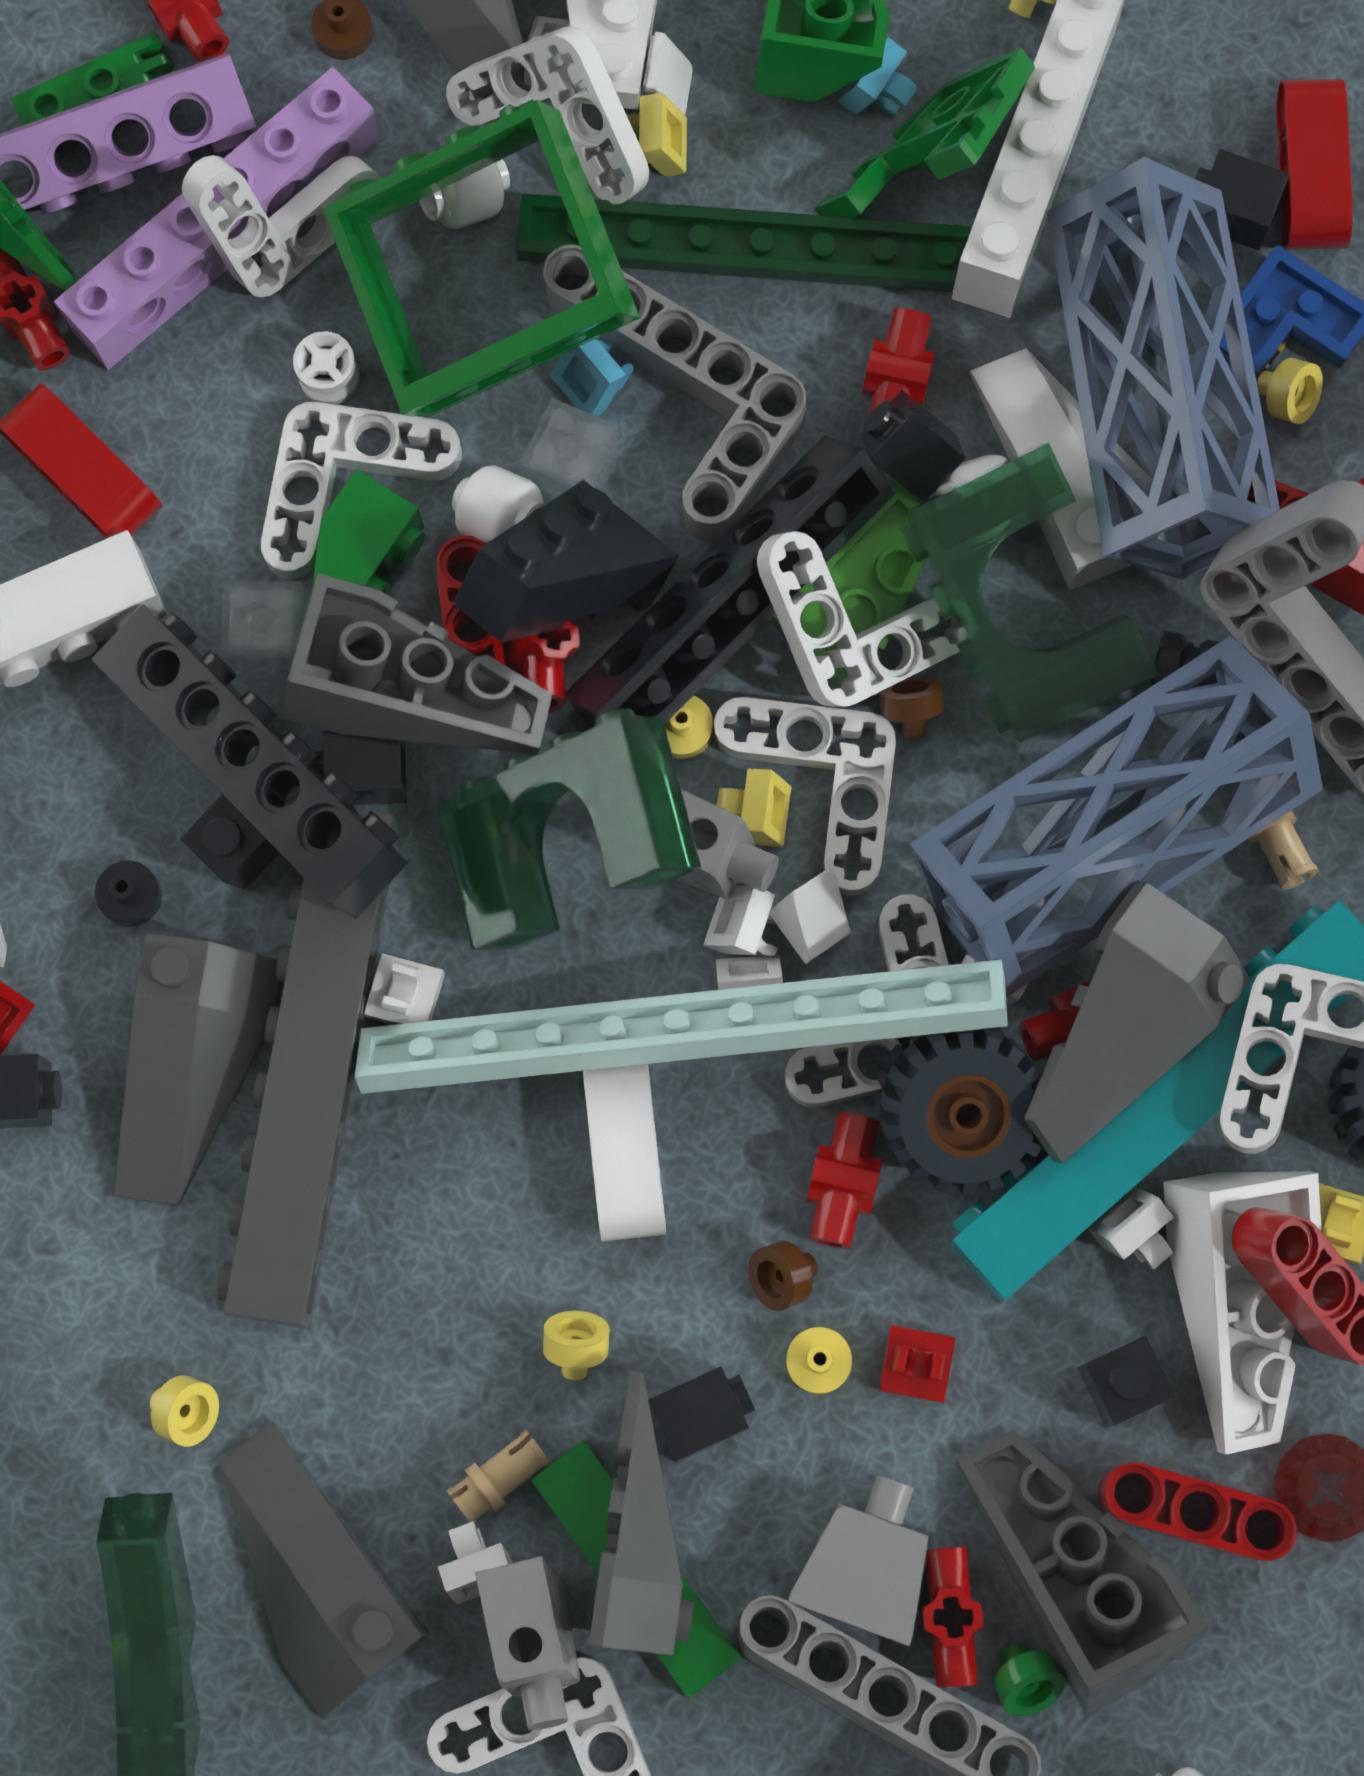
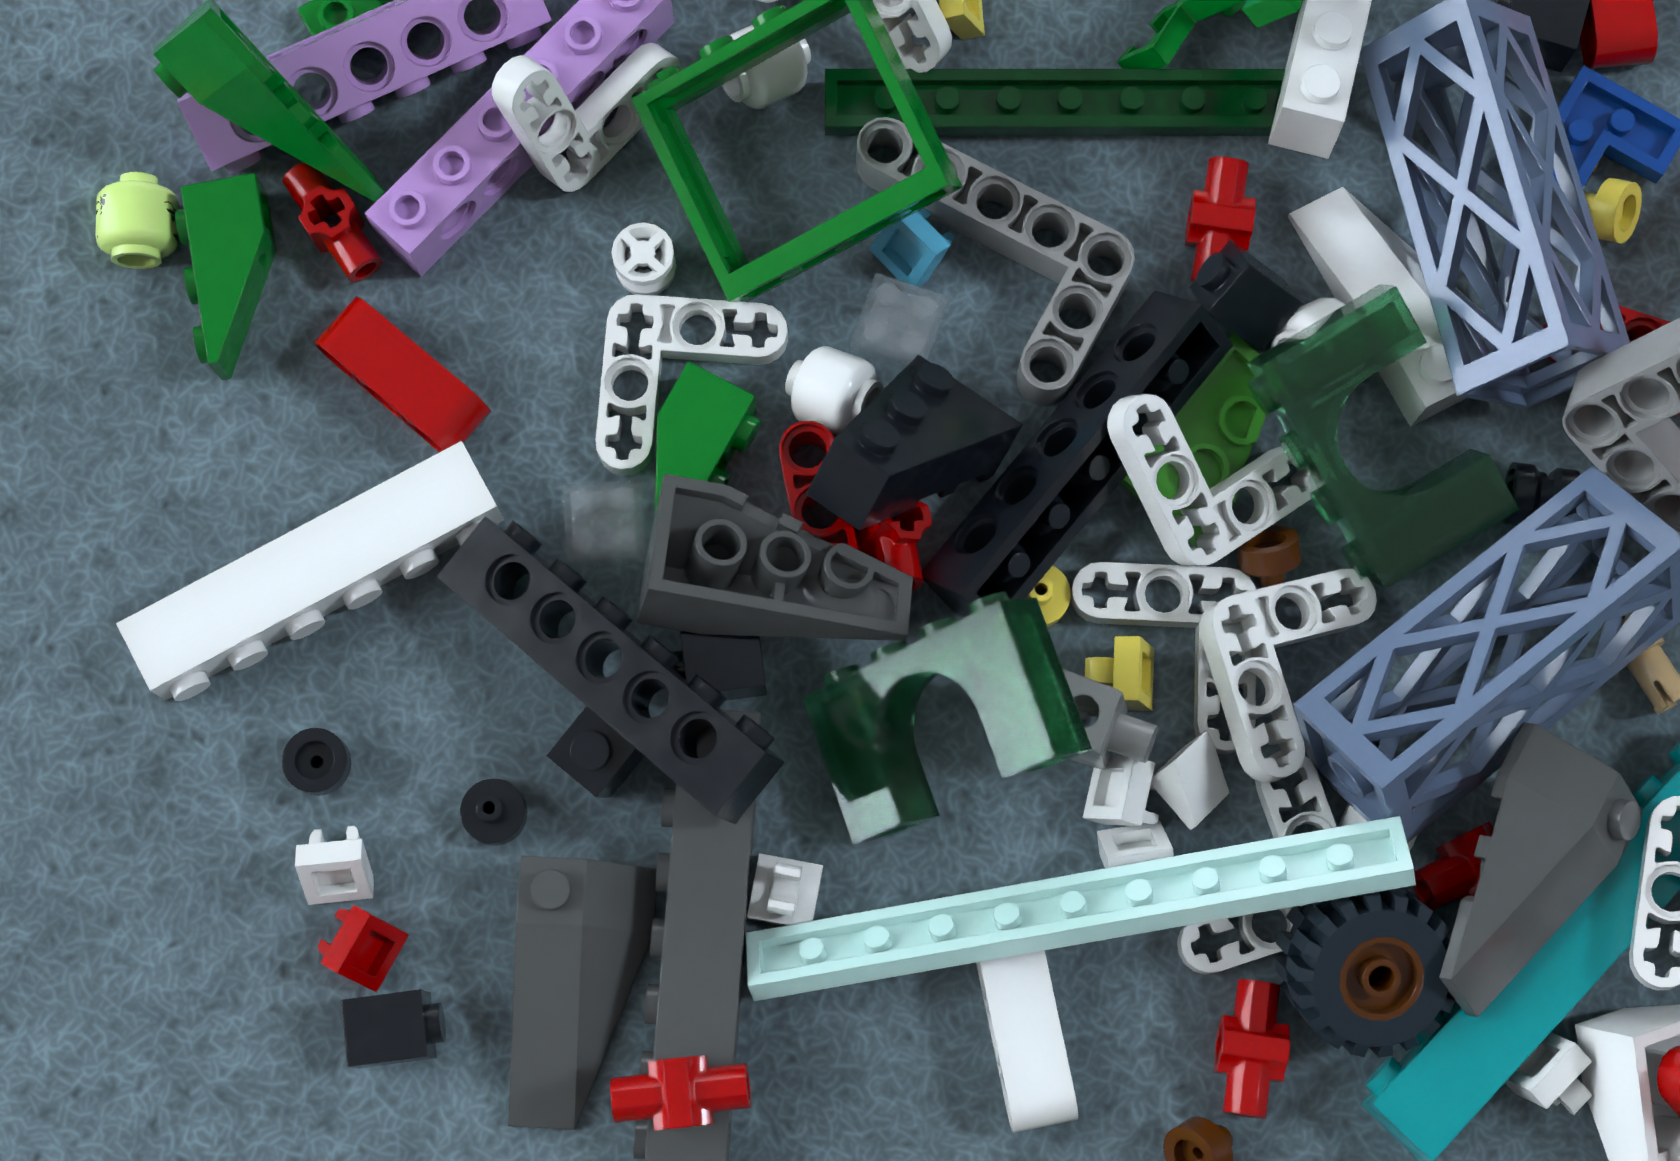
camera: 10 degrees left, 0 degrees up
none -> red axle [610,1055,751,1131]
none -> white beam [1199,569,1377,783]

